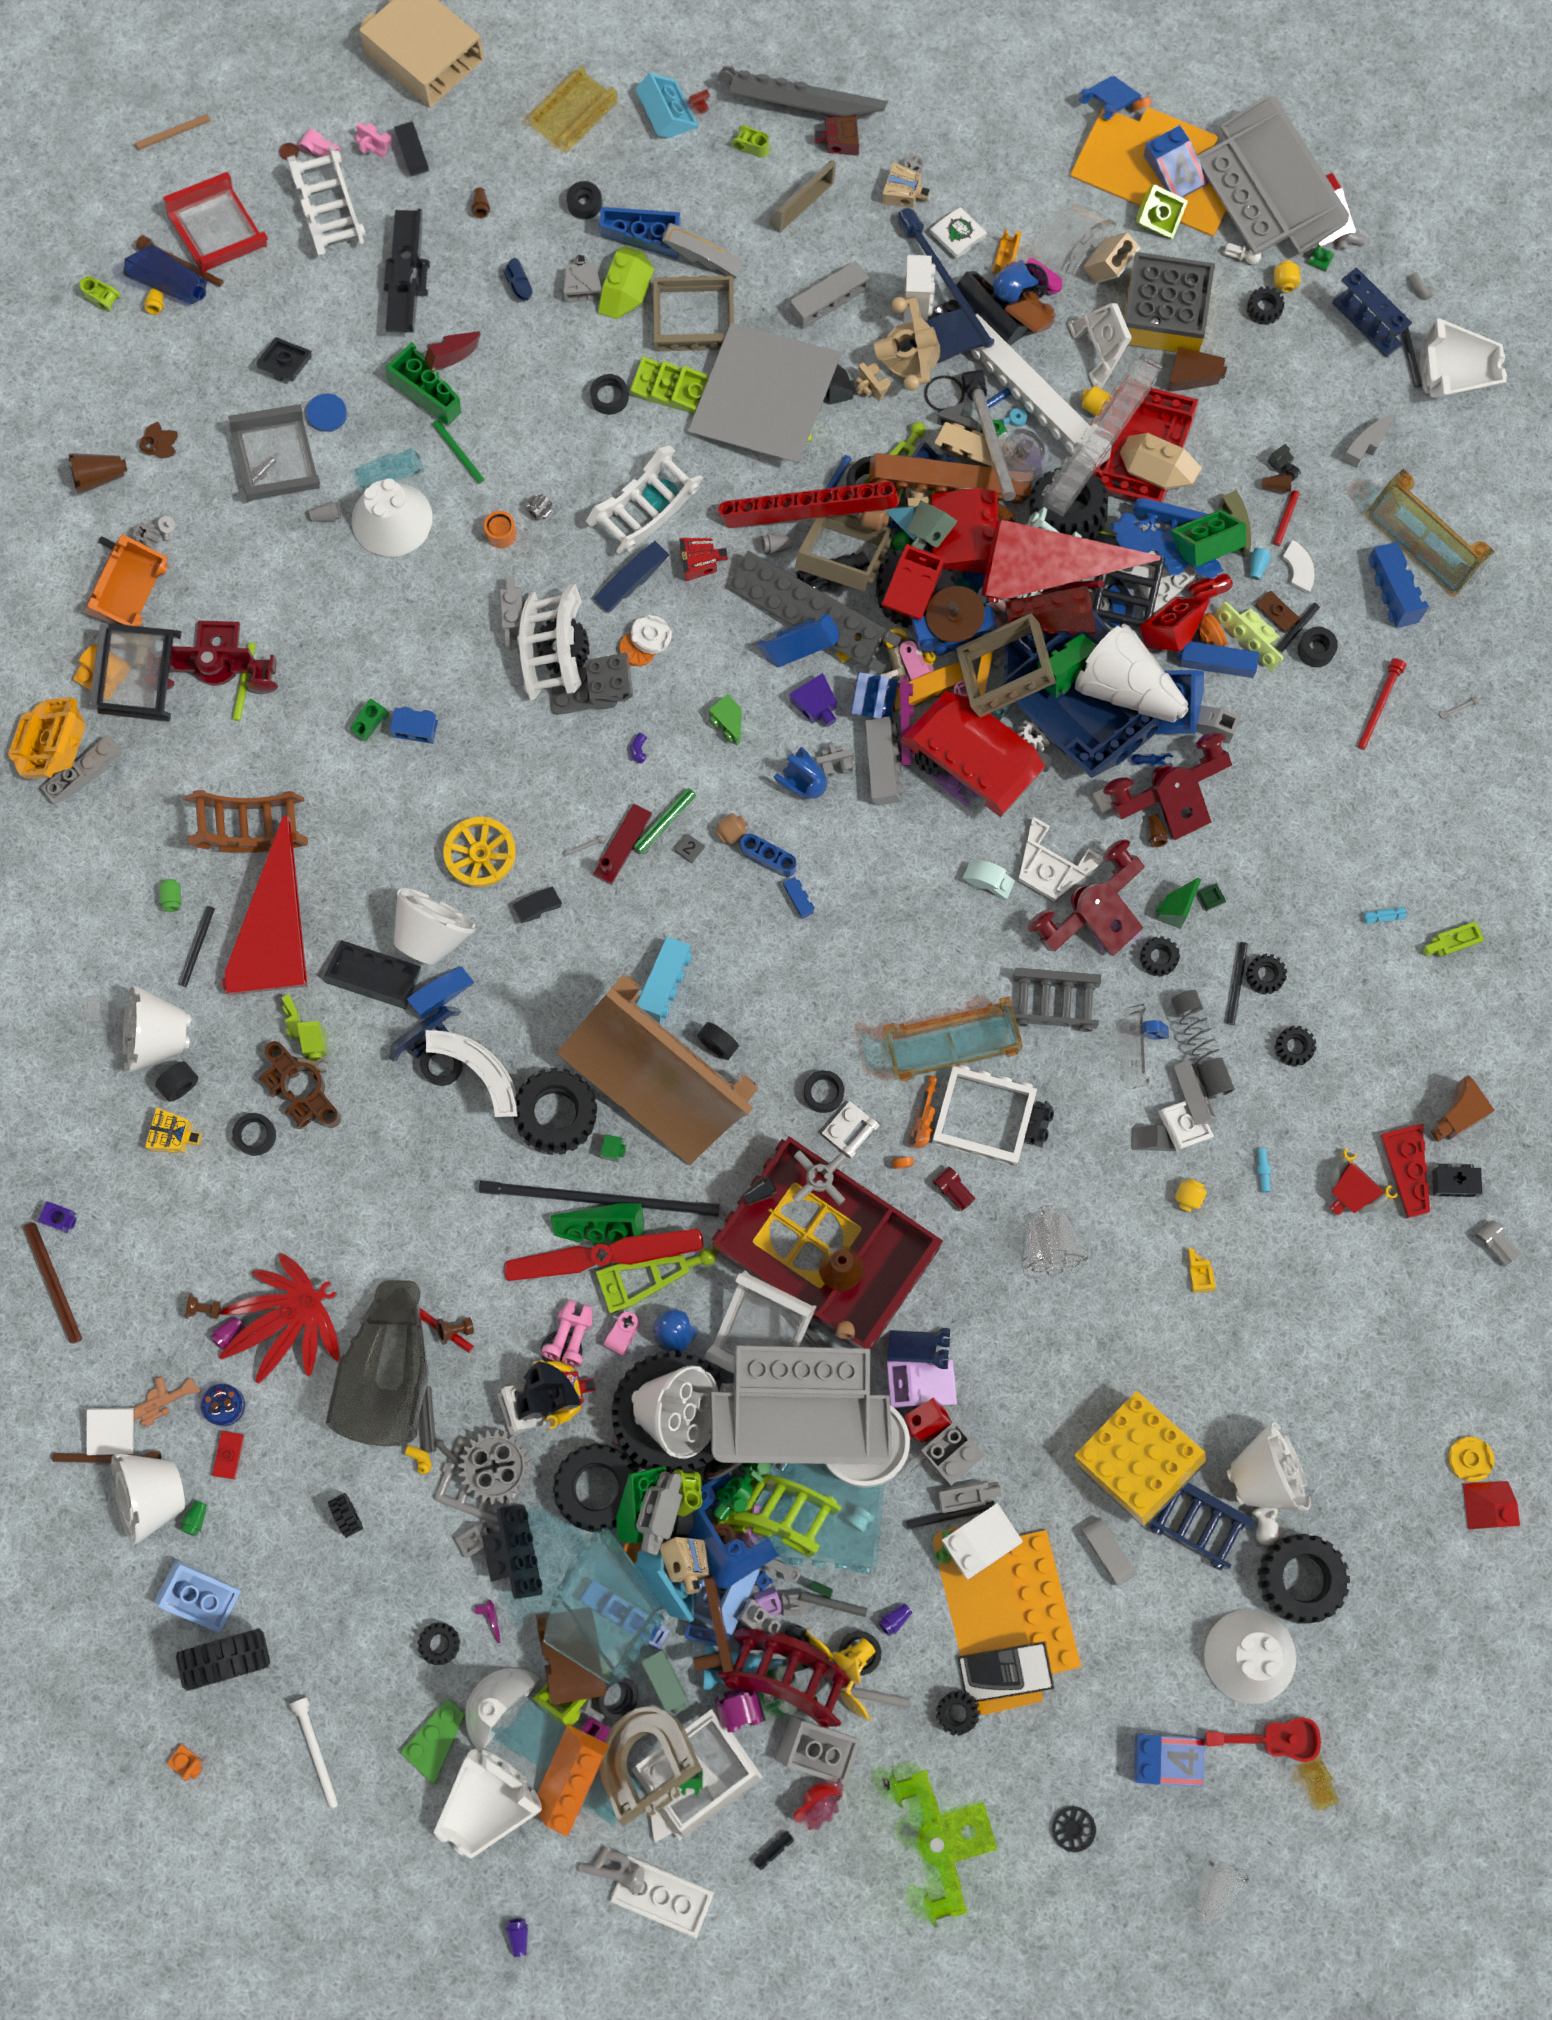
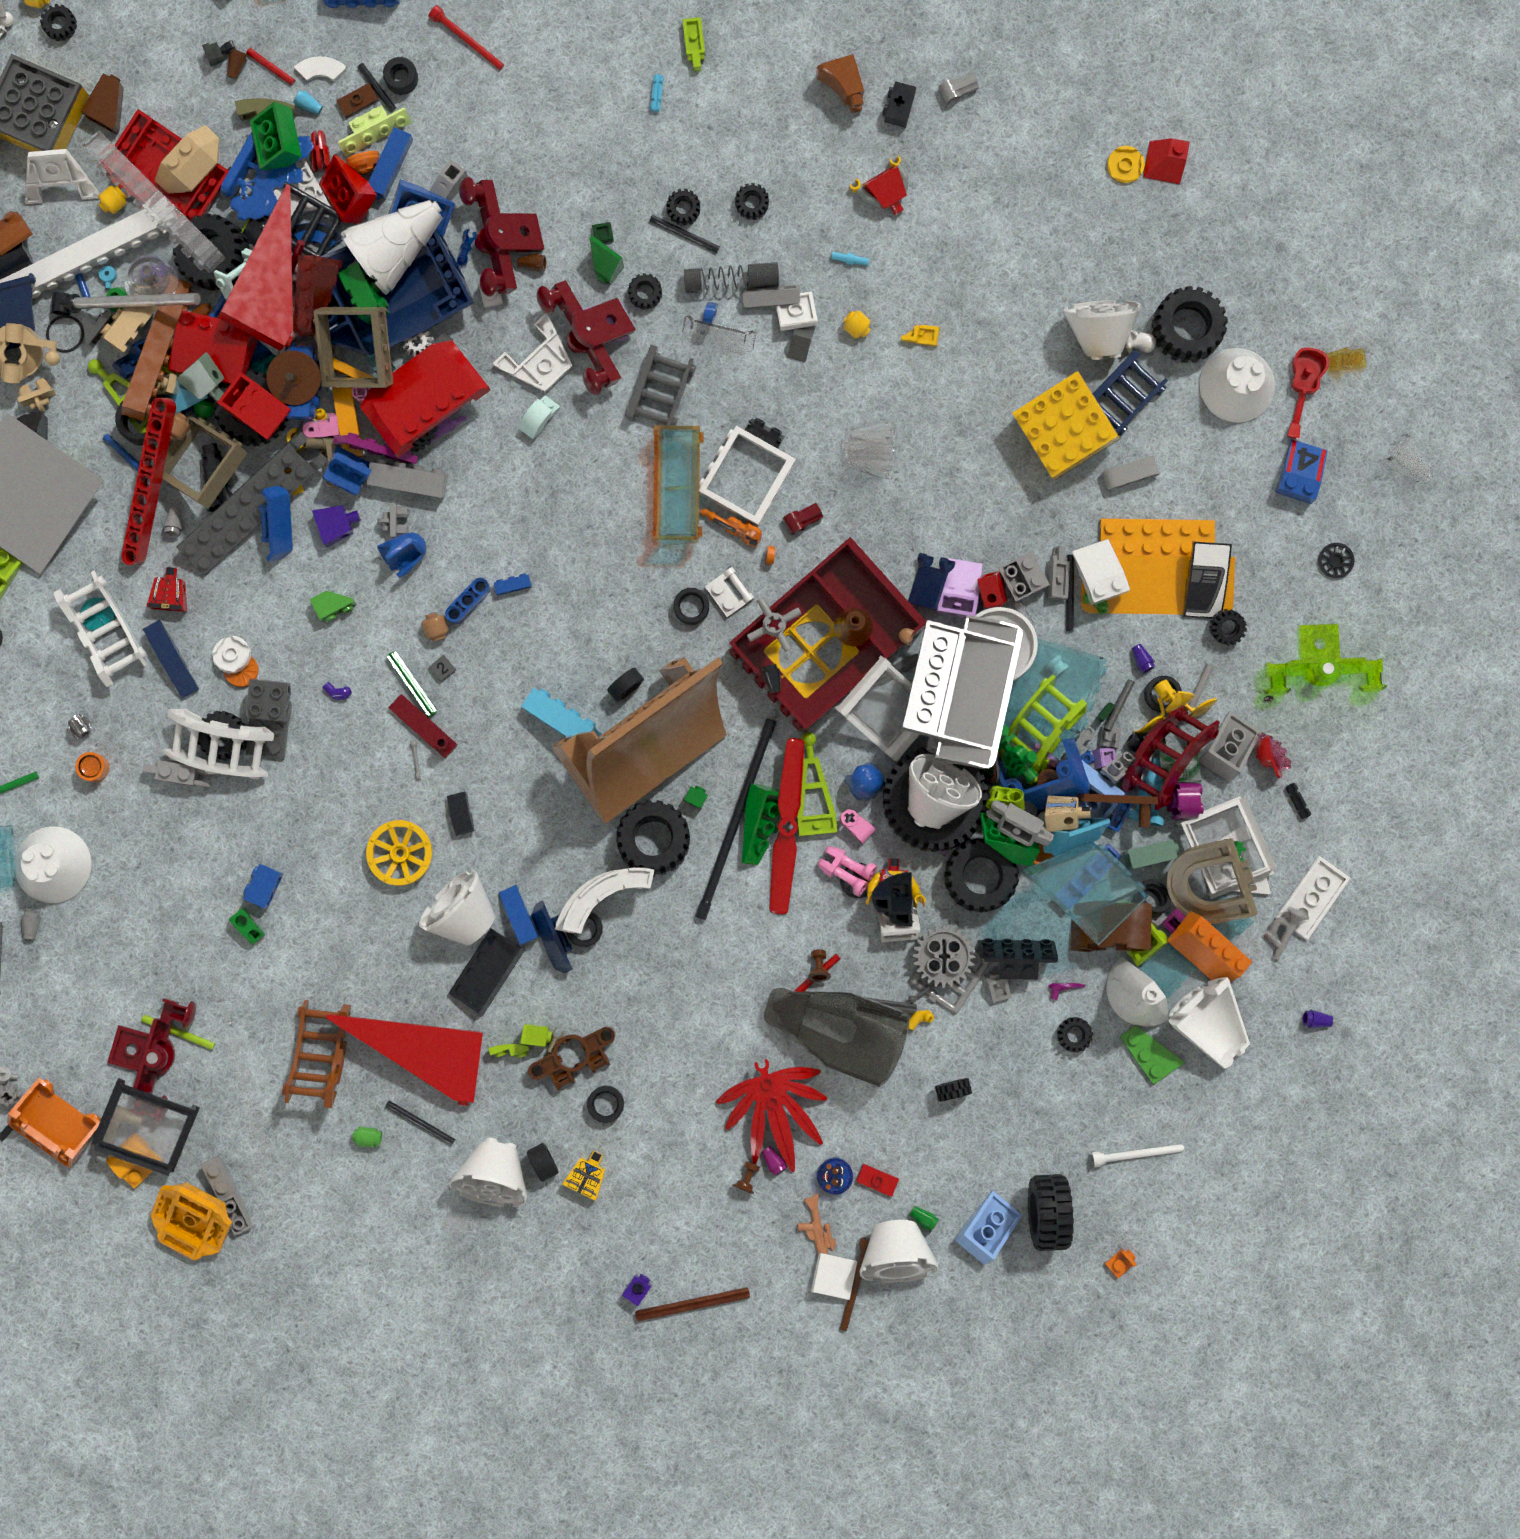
camera: 80 degrees left, 10 degrees up
red wing [1380,1123,1430,1219] -> none

